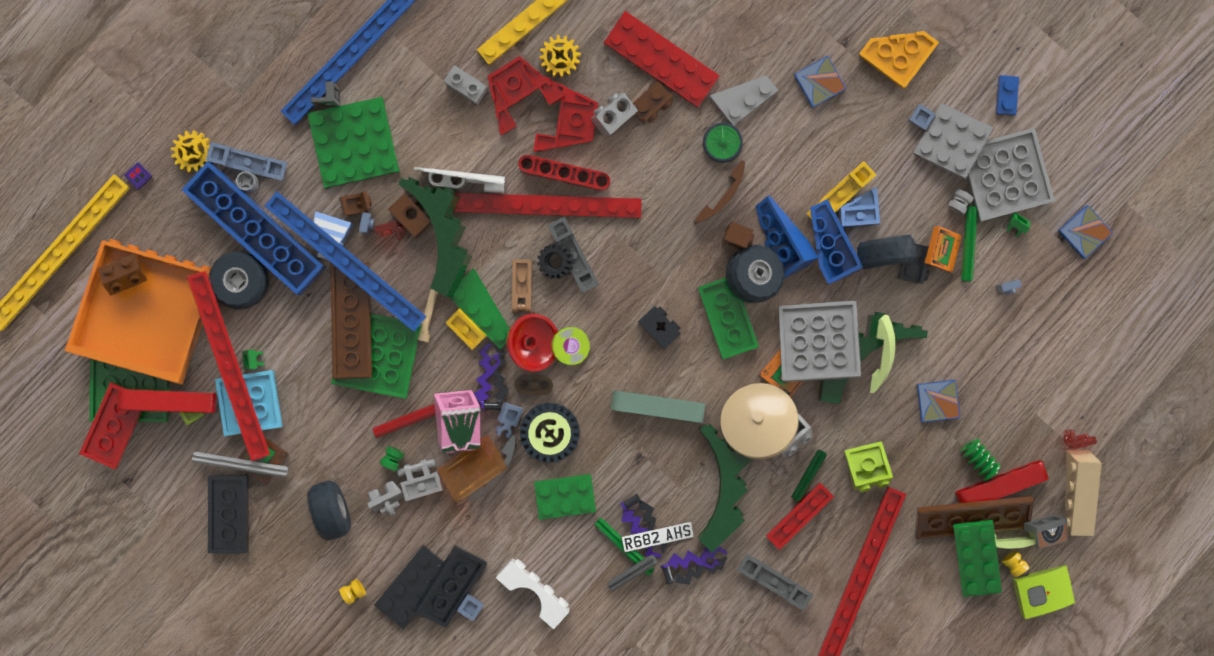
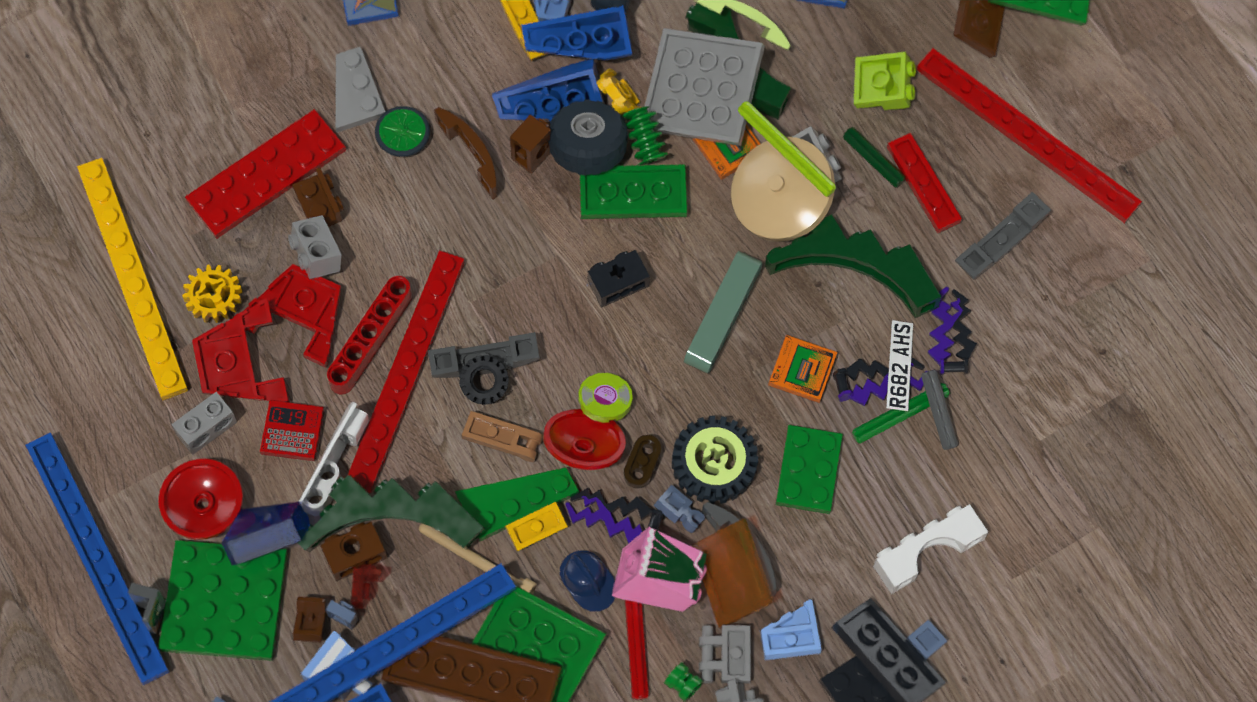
camera: 75 degrees left, 20 degrees down
none -> red dish [158,459,243,540]
none -> clear blue slope [222,502,310,565]
none -> red tile [260,400,324,461]
none -> dark blue piece [560,550,615,612]
none -> yellow plate [596,68,641,115]
none -> green piece [623,106,668,165]
none -> lime axle [738,101,836,197]
none -> light blue wing [760,600,821,660]
none -> orange tile [768,335,837,403]

